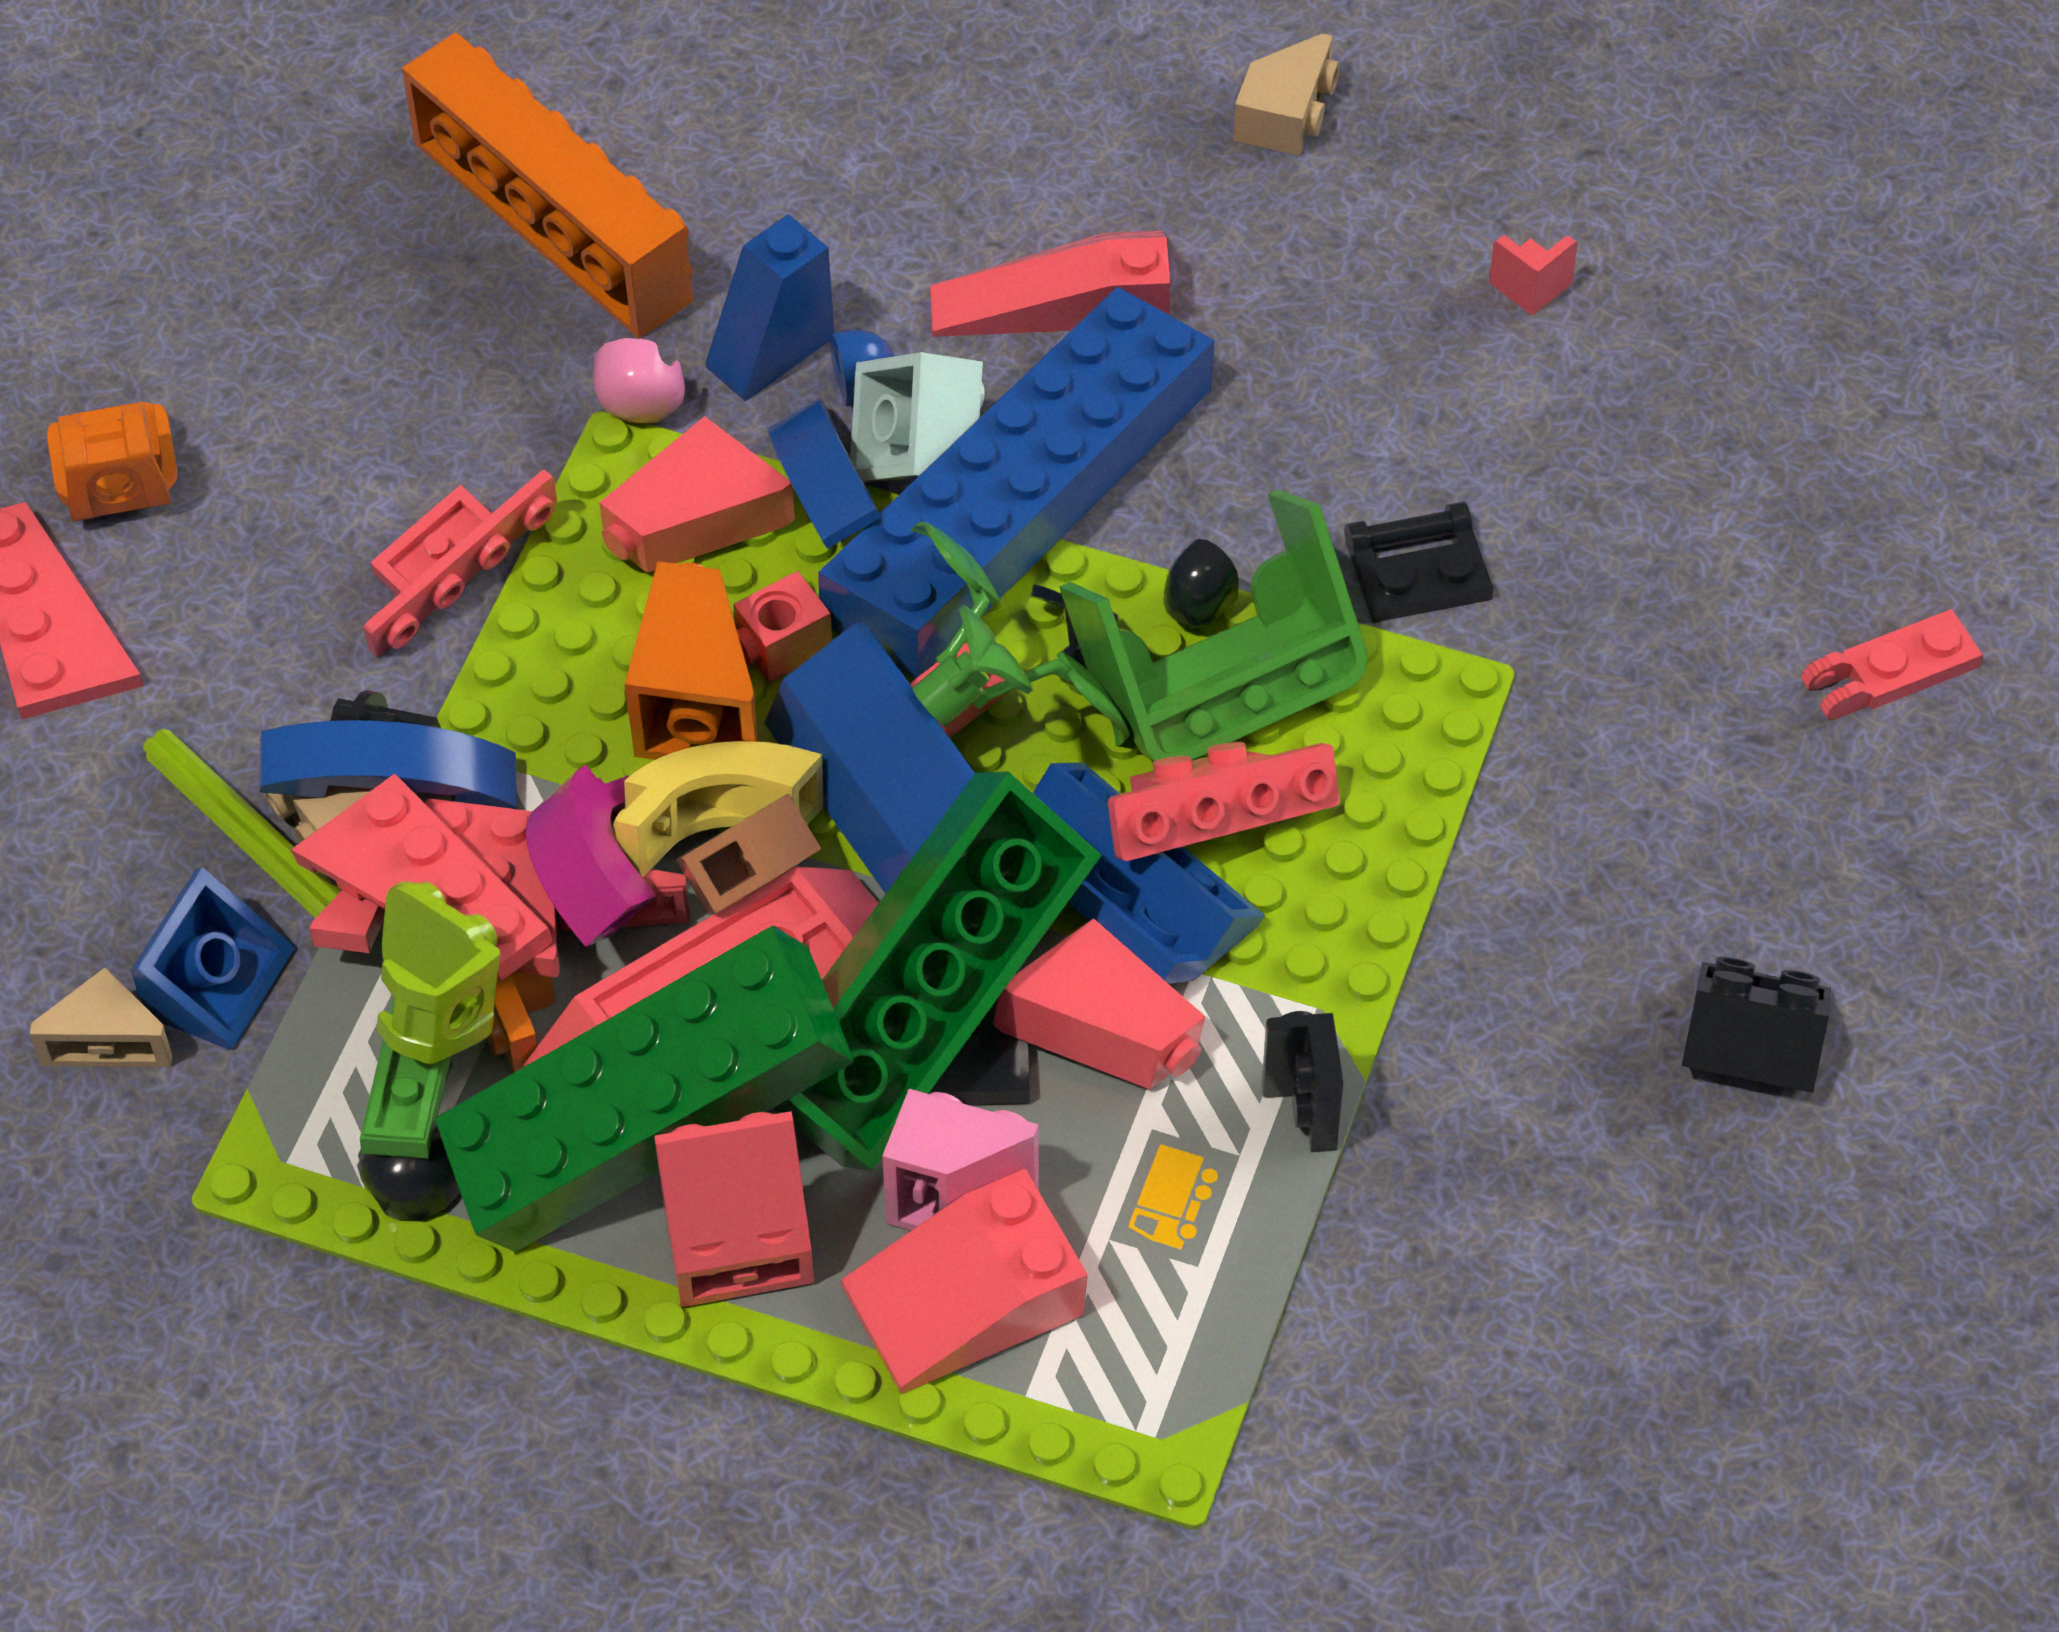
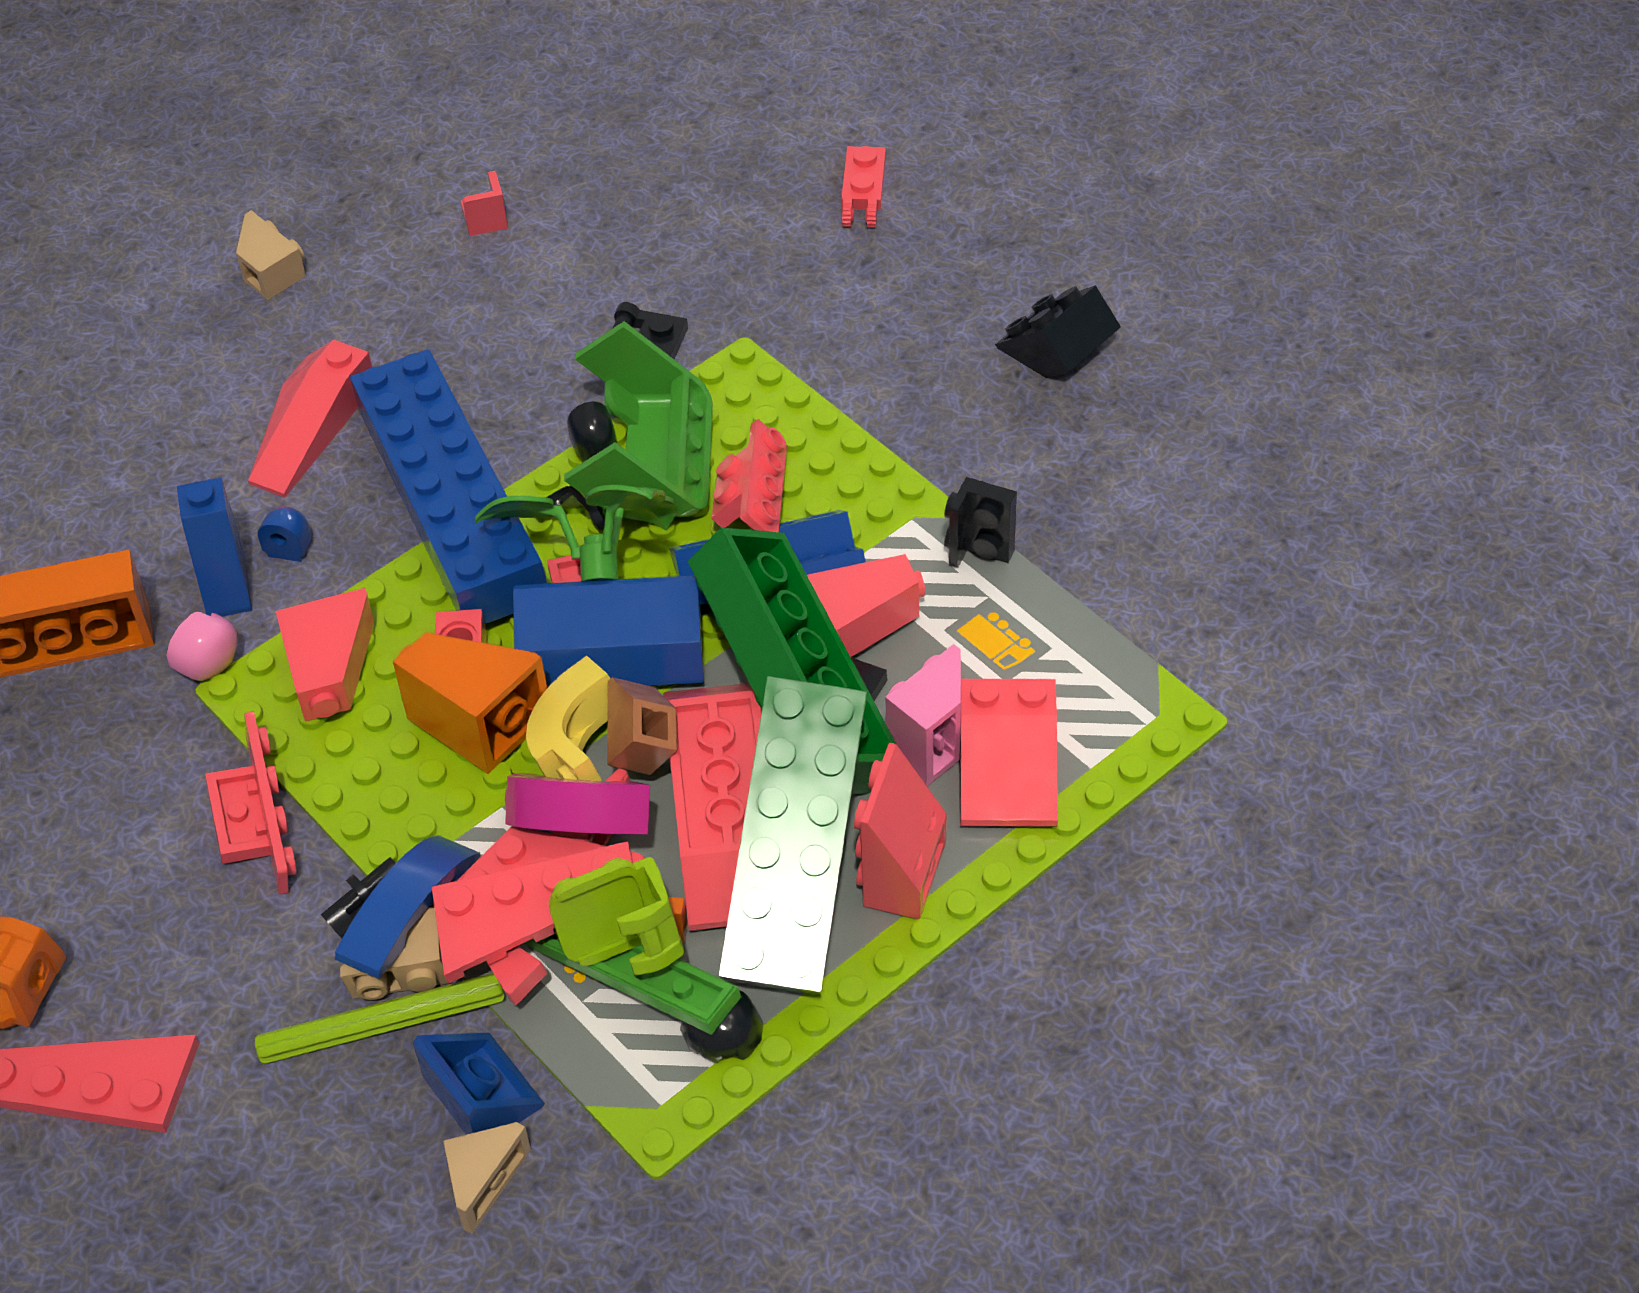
camera: 60 degrees left, 5 degrees down
blue slope [767,397,881,549] -> none
light aqua slope [850,352,985,483] -> none

